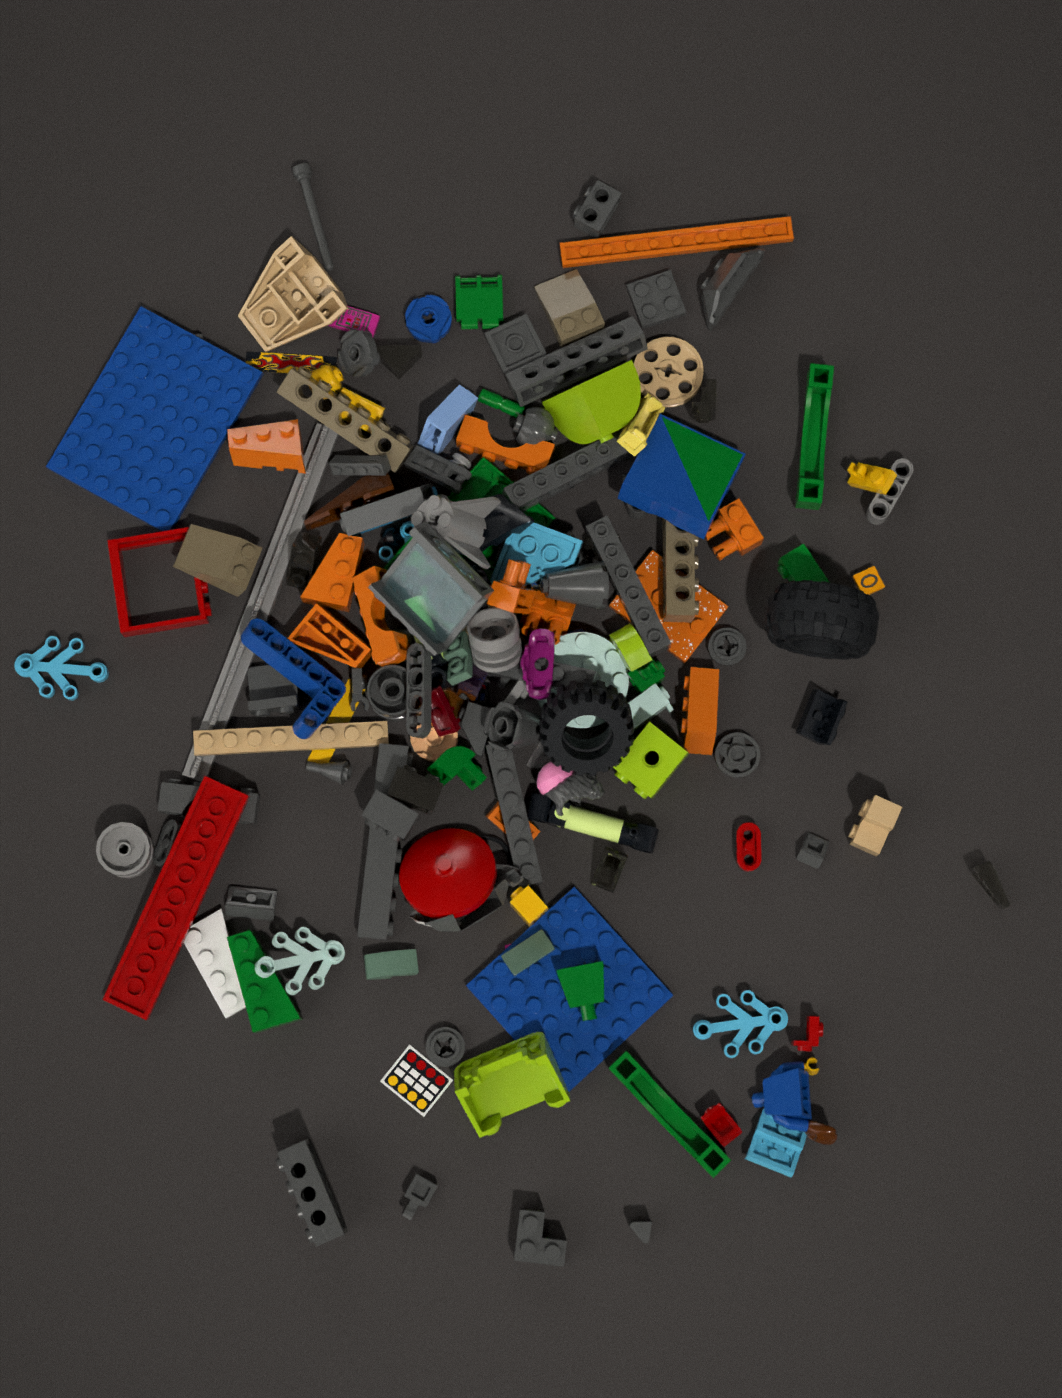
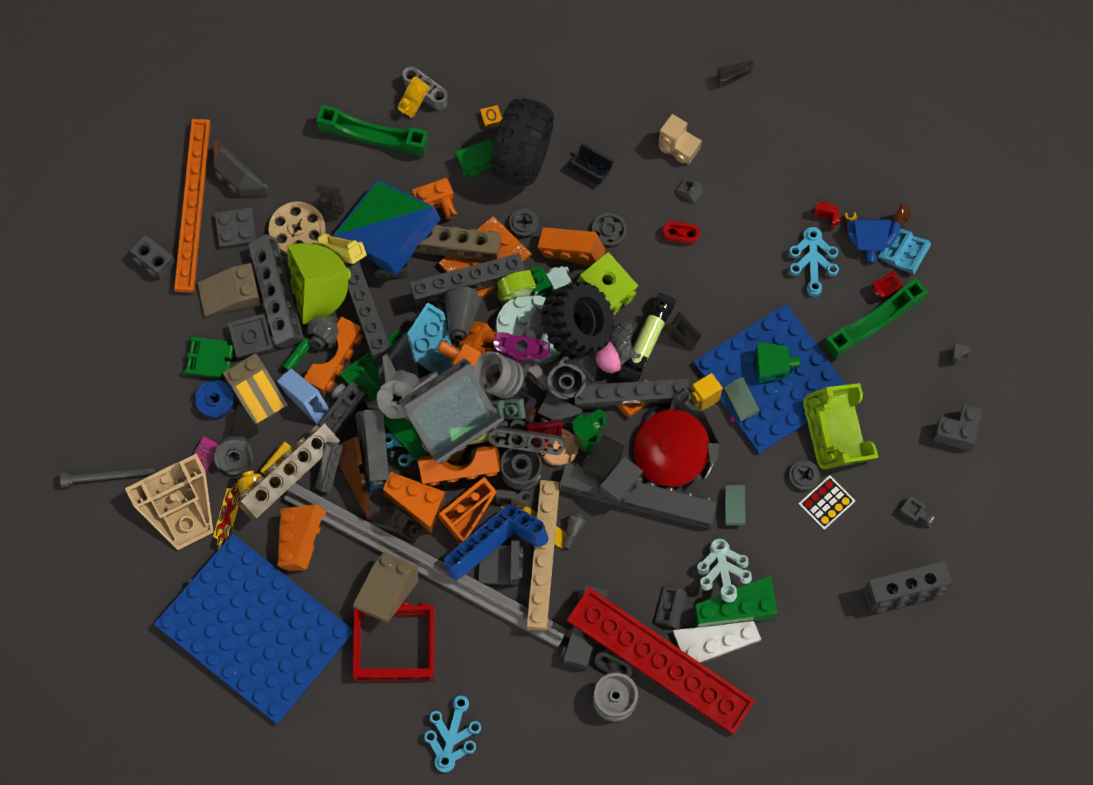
camera: 85 degrees left, 10 degrees down
none -> slope [223,353,288,426]

